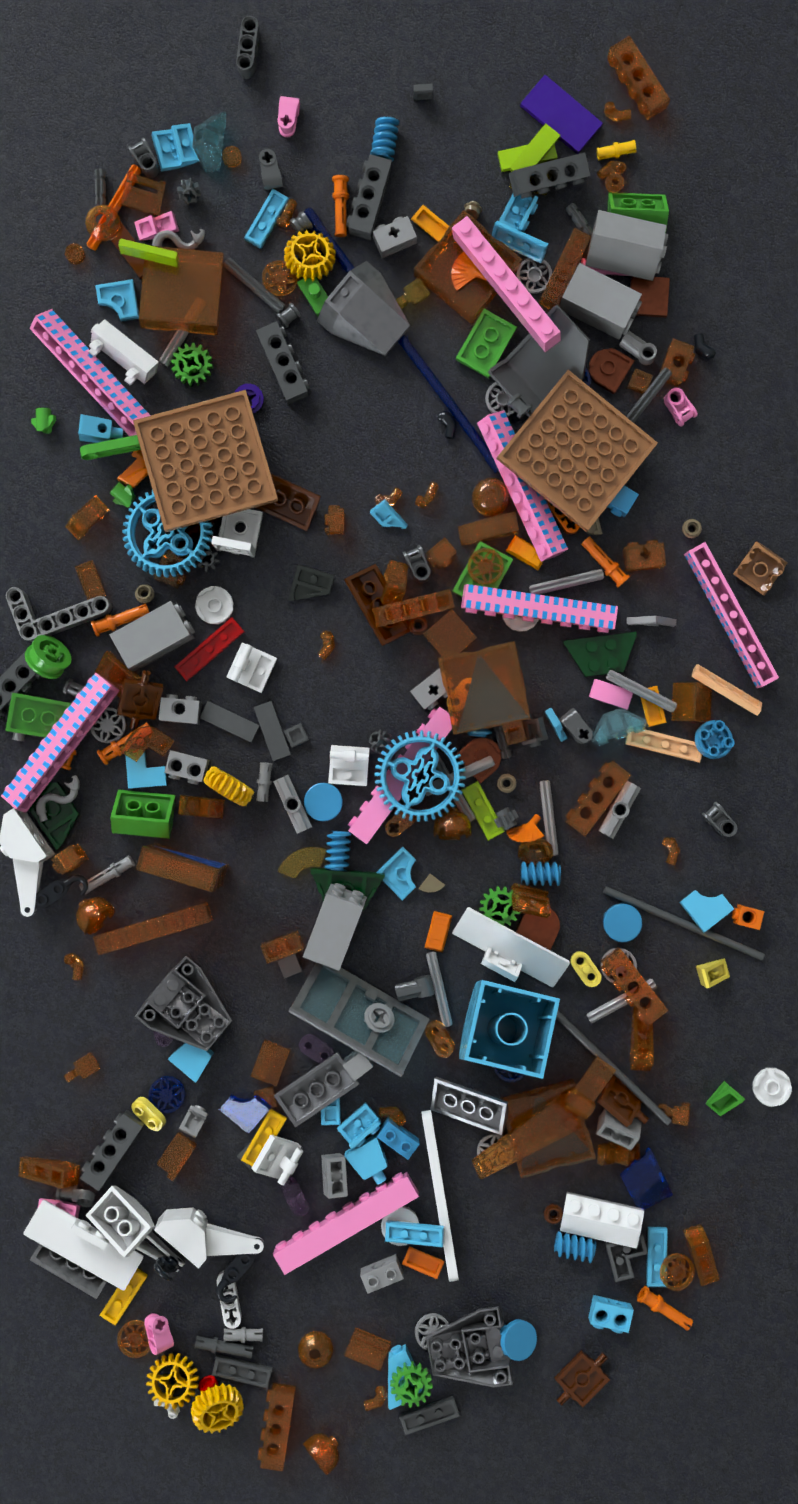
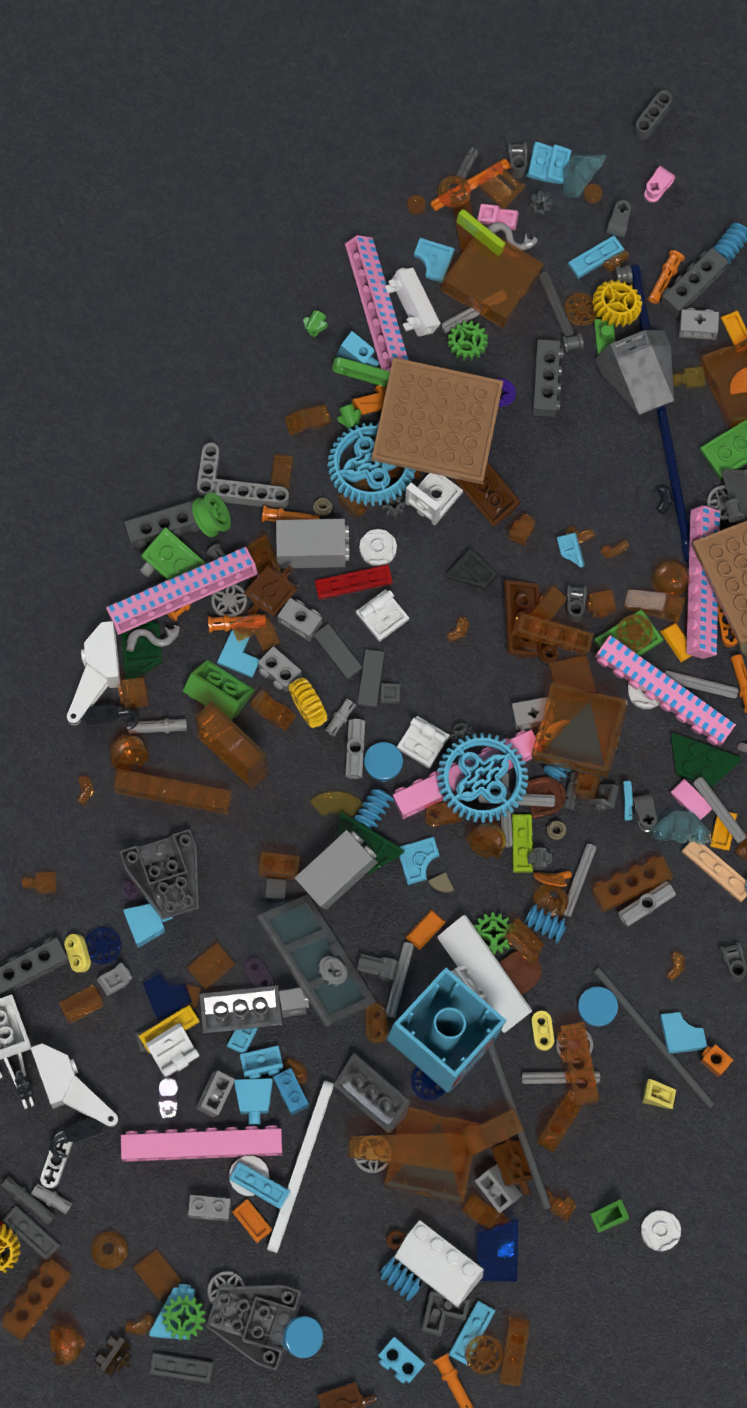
camera: 30 degrees right, 15 degrees down
none -> dark brown hips [95,1336,132,1376]

